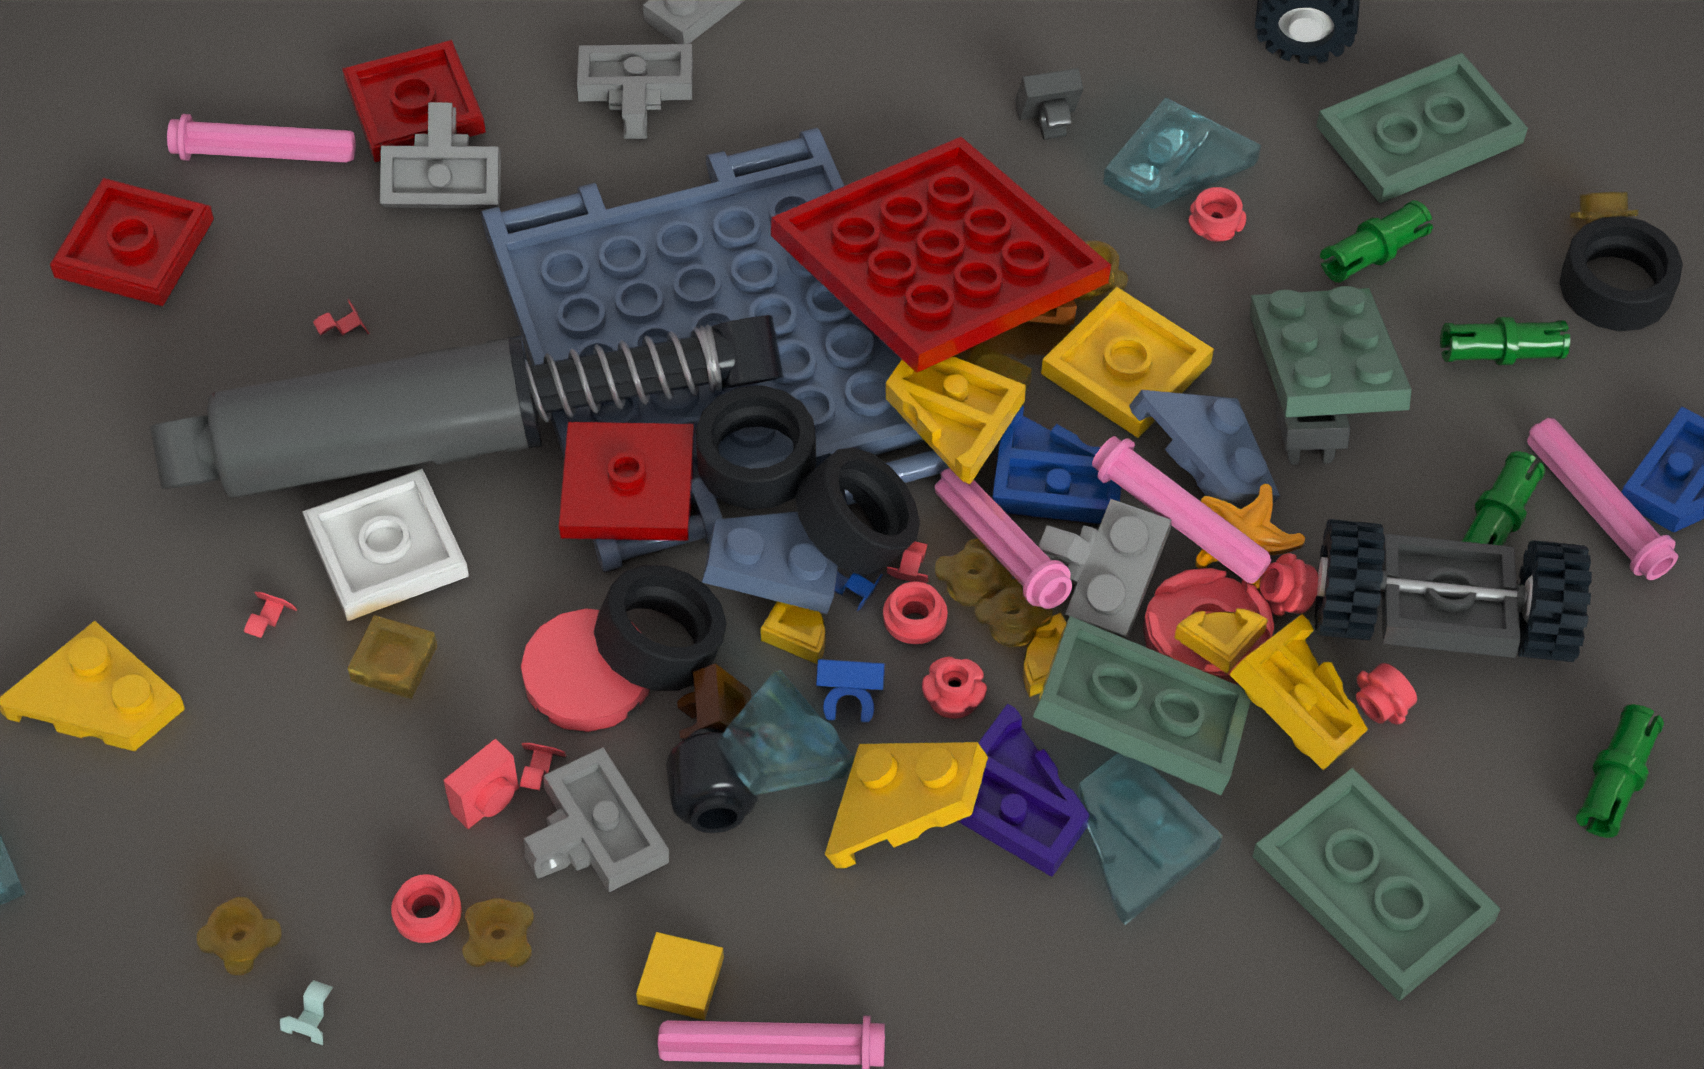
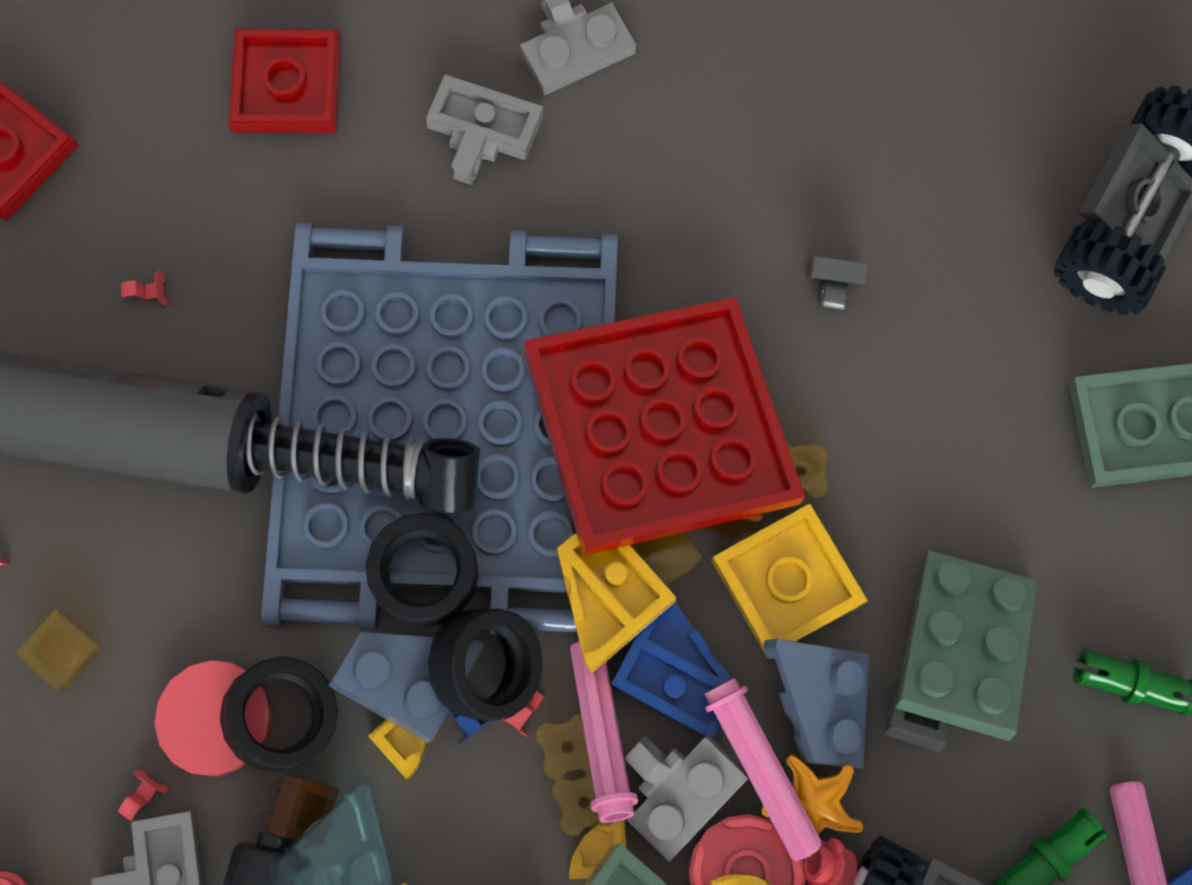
camera: 20 degrees right, 20 degrees up
bright pink axle [167,114,356,163] -> none
white plate [302,468,469,621] -> none
light grey hinge [380,102,501,208] -> none
coral plate [443,738,519,830] -> none
red plate [559,422,695,541] -> none
blue tile [816,659,886,722] -> none
coral plate [883,581,948,644] -> none
coral plate [922,656,987,719] -> none
clear light blue wing [1103,97,1261,209] -> none
coral plate [1188,187,1246,242] -> none
green pin [1320,200,1433,283] -> none

